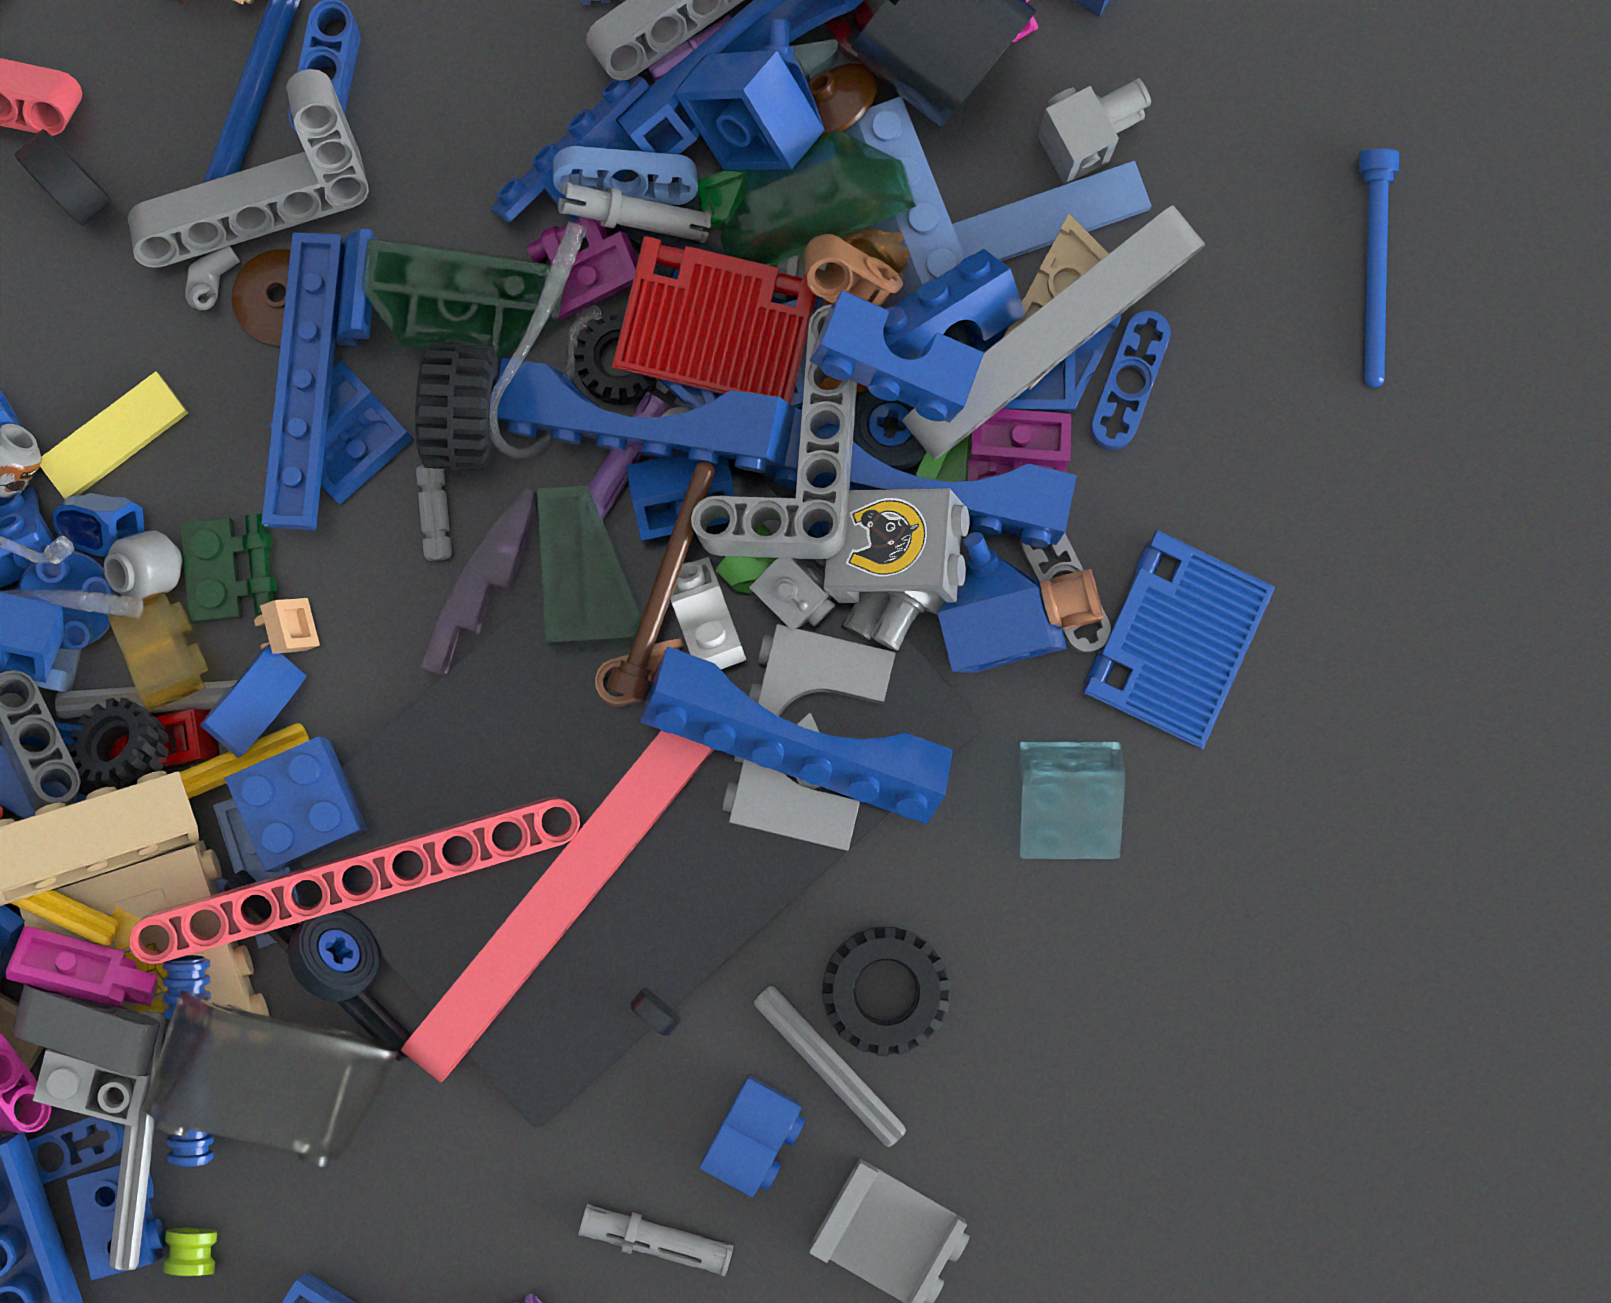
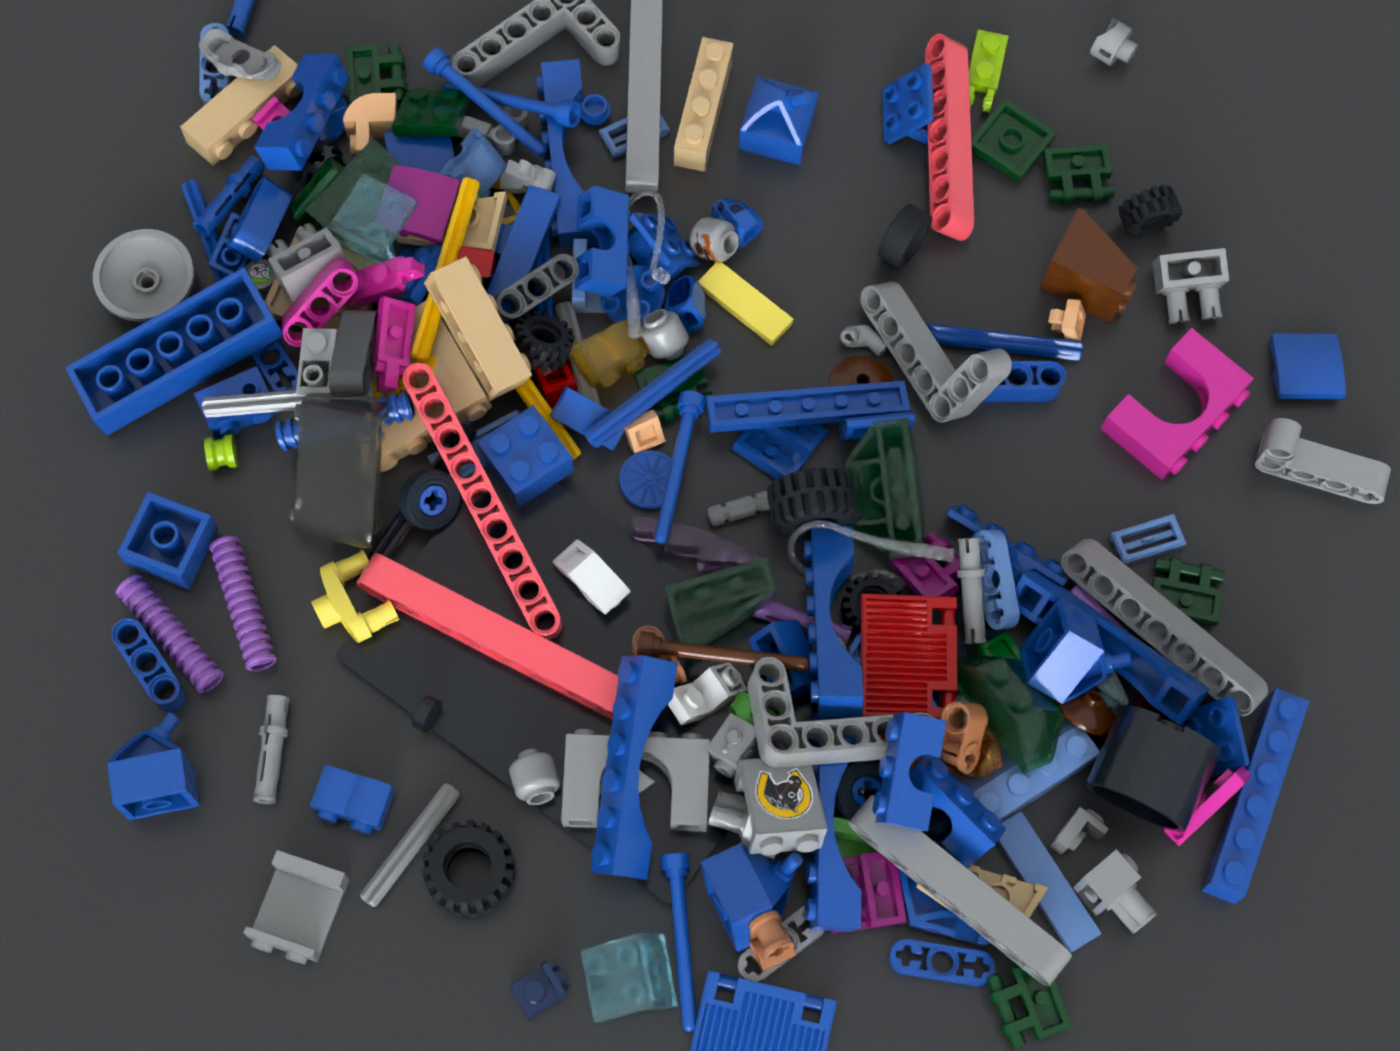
camera: 75 degrees right, 15 degrees down
none -> medium lavender piece [209,536,277,671]
none -> light yellow connector [311,550,399,643]
none -> light grey head [509,749,560,805]
none -> dark blue bracket [510,960,569,1020]
none -> white slope [552,539,631,615]
none -> blue axle [585,339,721,448]
none -> blue wheel [619,450,672,509]
none -> blue piece [655,390,706,544]
none -> blue piece [660,853,696,1032]
none -> dark green plate [987,965,1072,1049]
none -> light grey bracket [1049,807,1109,855]

